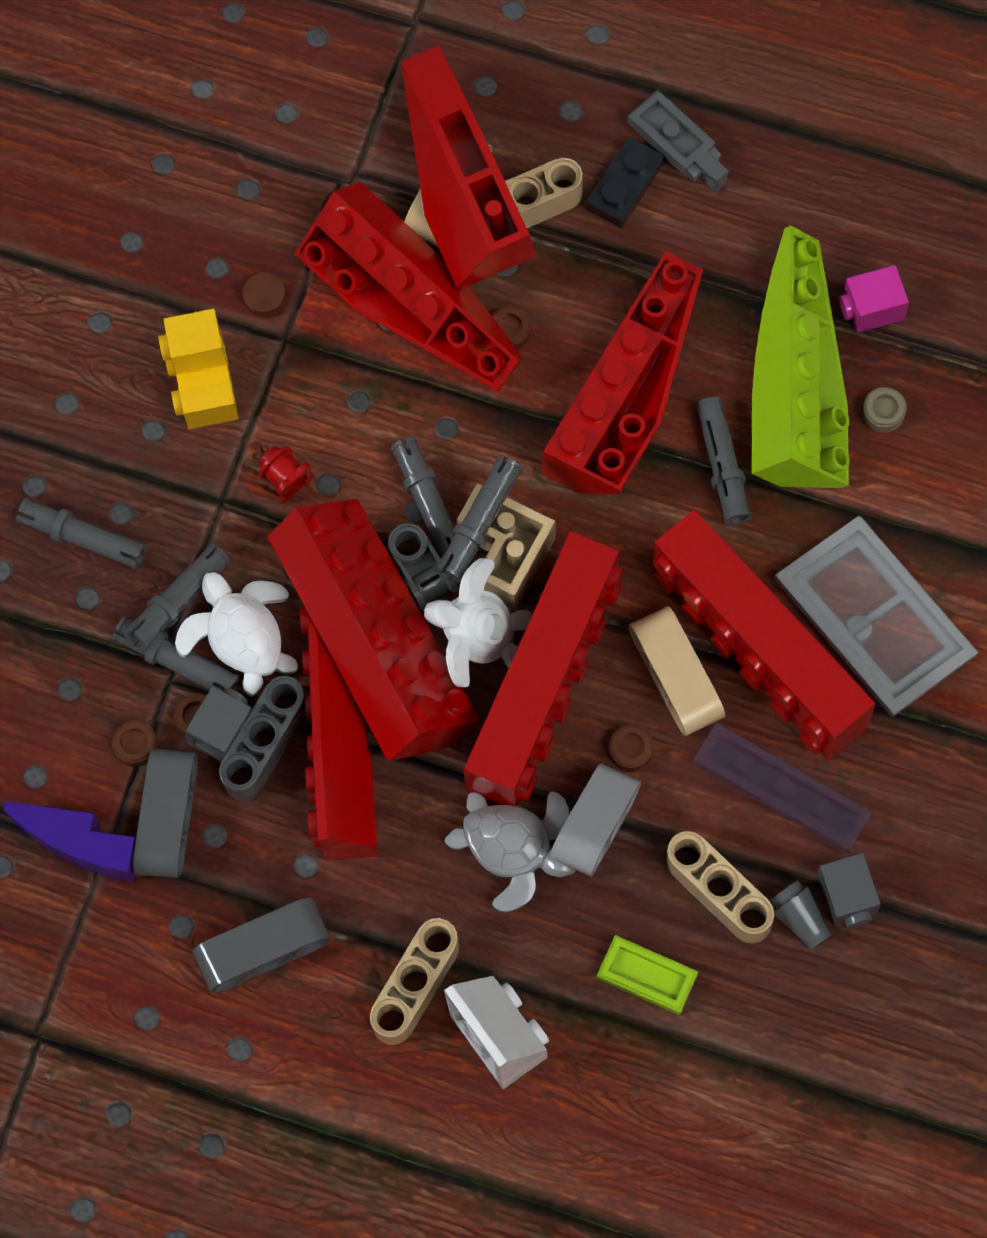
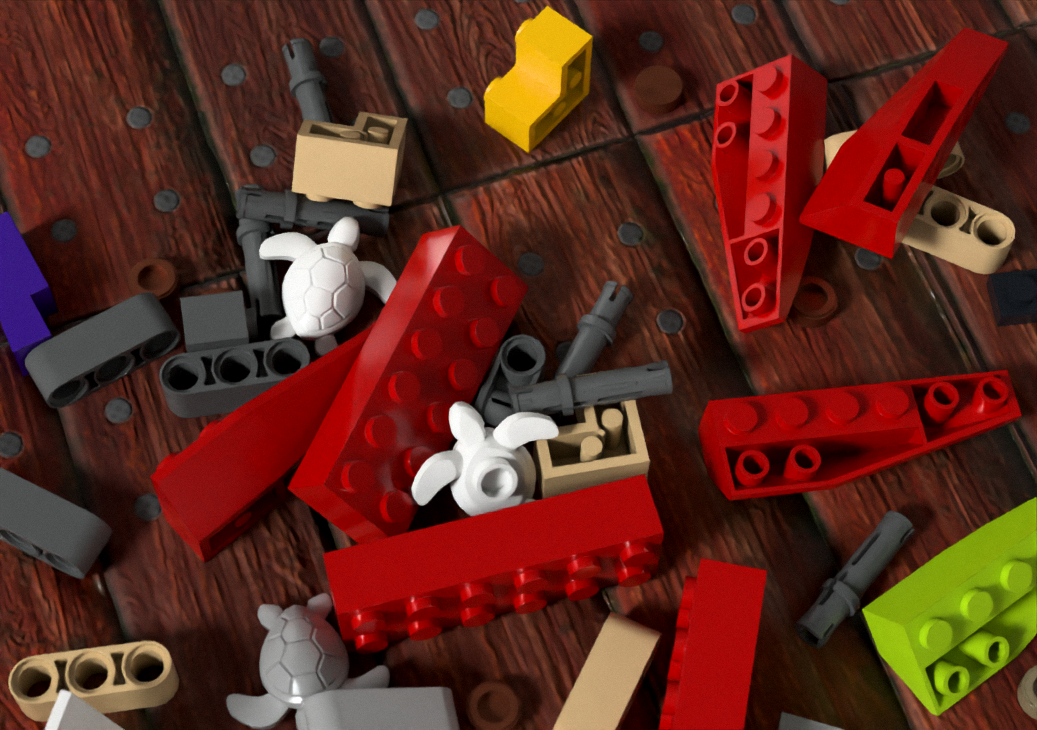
camera: 45 degrees right, 10 degrees down
red brick [258,446,314,503] -> none
none -> tan brick [292,112,408,209]

